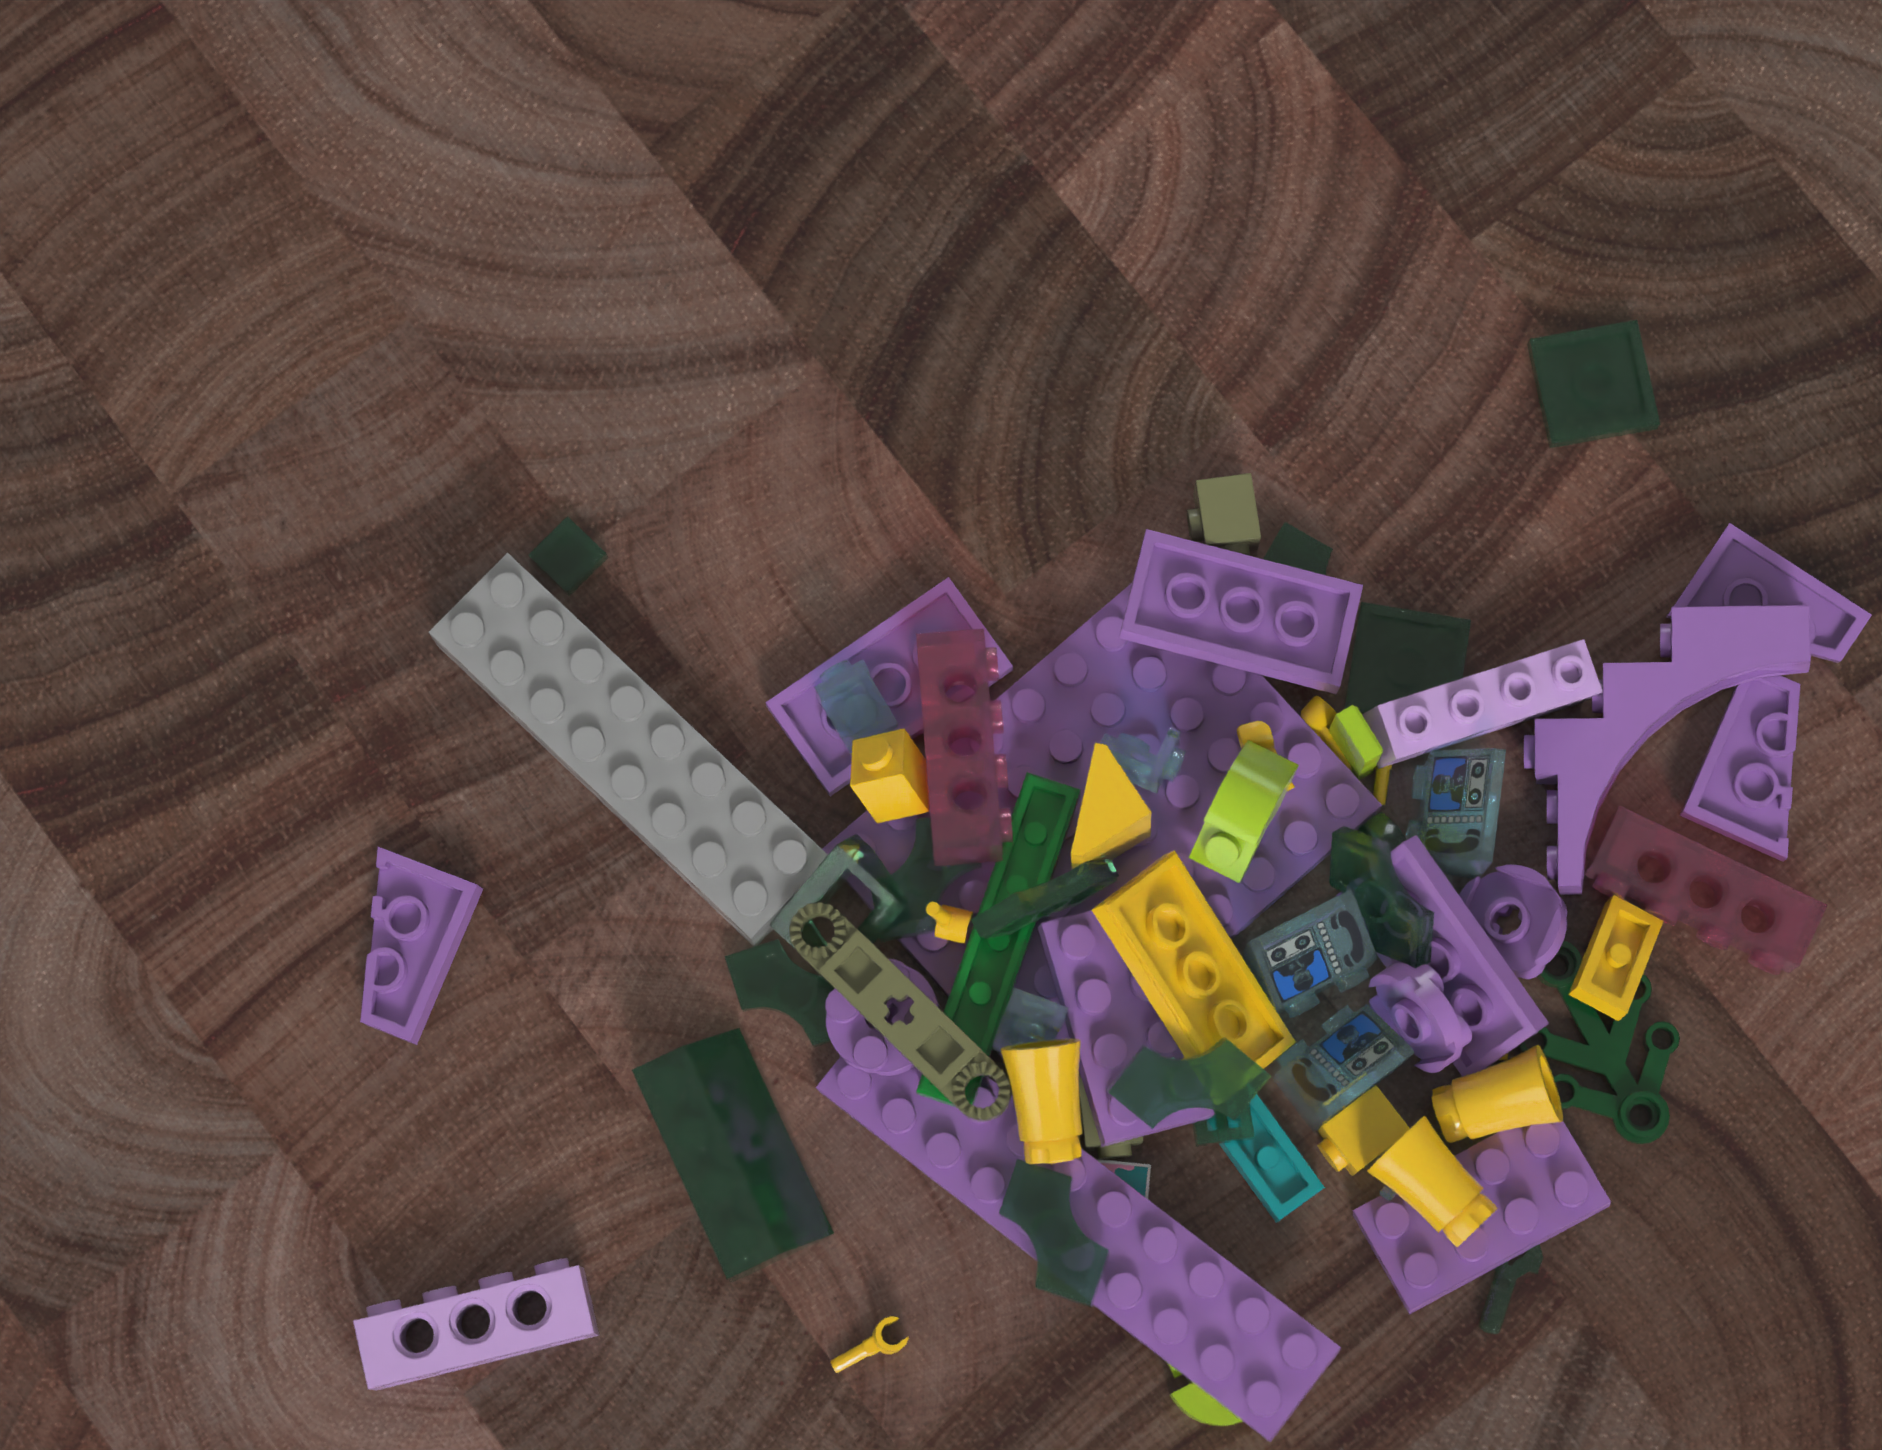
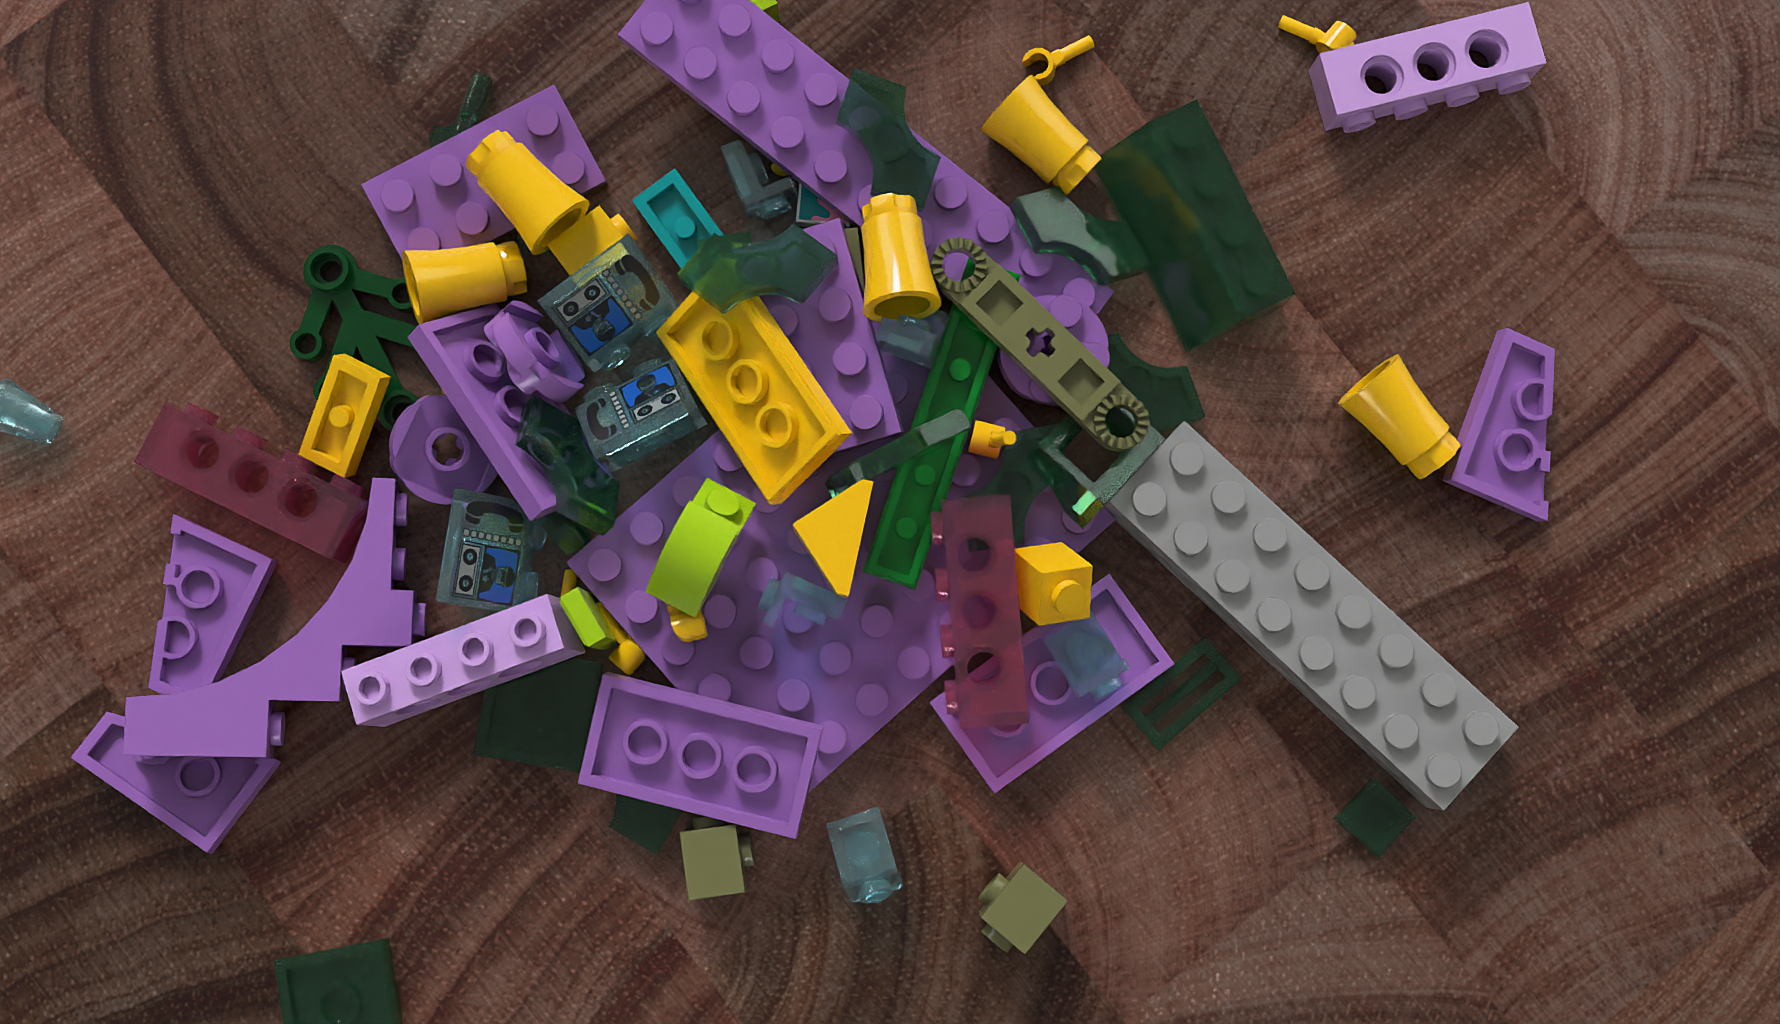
camera: 175 degrees right, 5 degrees up
none -> clear light blue bracket [721,139,798,220]
none -> clear light blue bracket [826,807,904,904]
none -> olive brick [978,861,1068,954]
none -> yellow plant [980,74,1102,196]
none -> clear green tile [1009,186,1151,286]
none -> clear green tile [1121,637,1242,750]
none -> yellow hand [1278,15,1357,53]
none -> yellow plant [1338,354,1461,479]

